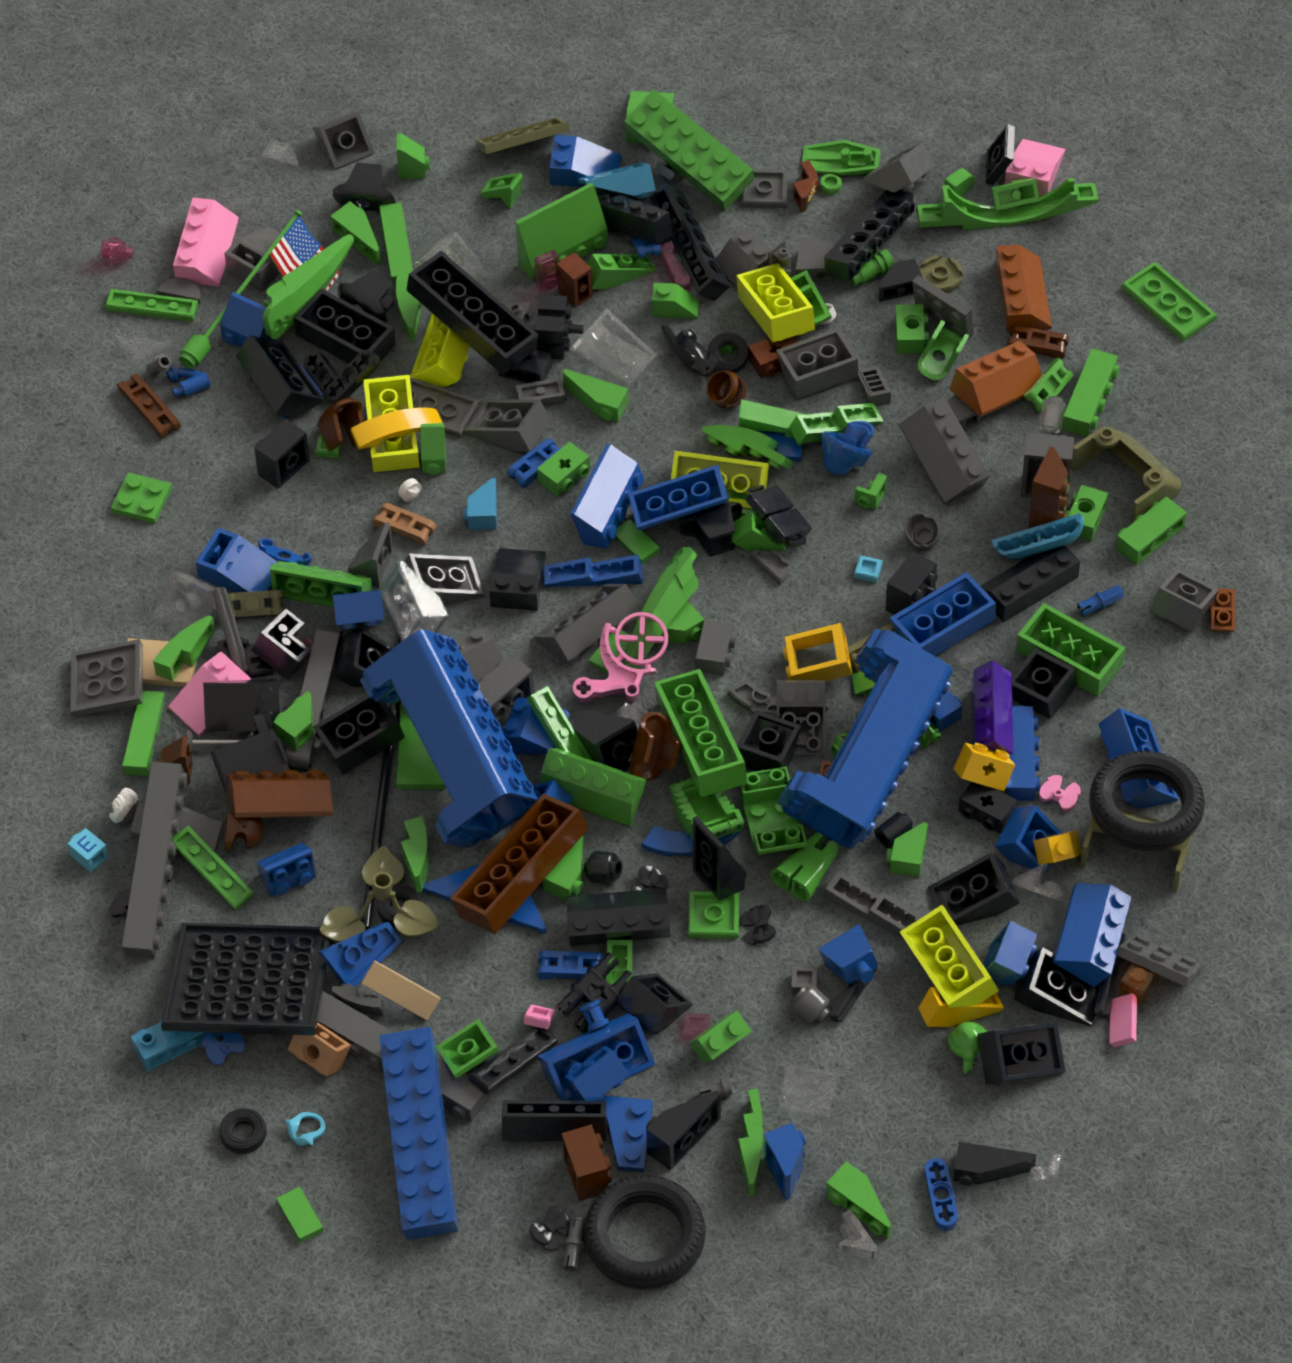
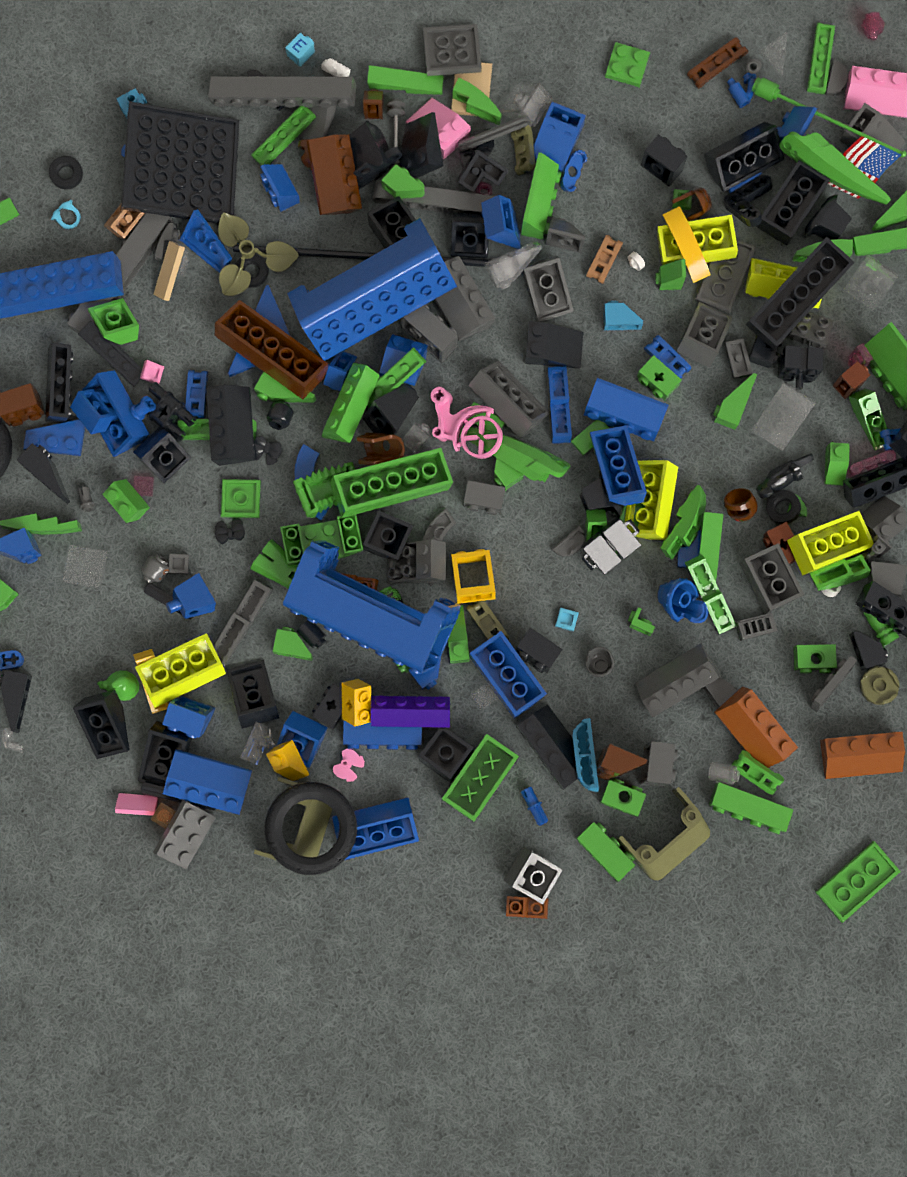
camera: 85 degrees right, 25 degrees up
bright green slope [401,816,430,893] -> none
black slope [693,816,746,901] -> none
bright green piece [918,320,969,380] -> none
reddish brown plate [1007,325,1069,359] -> none

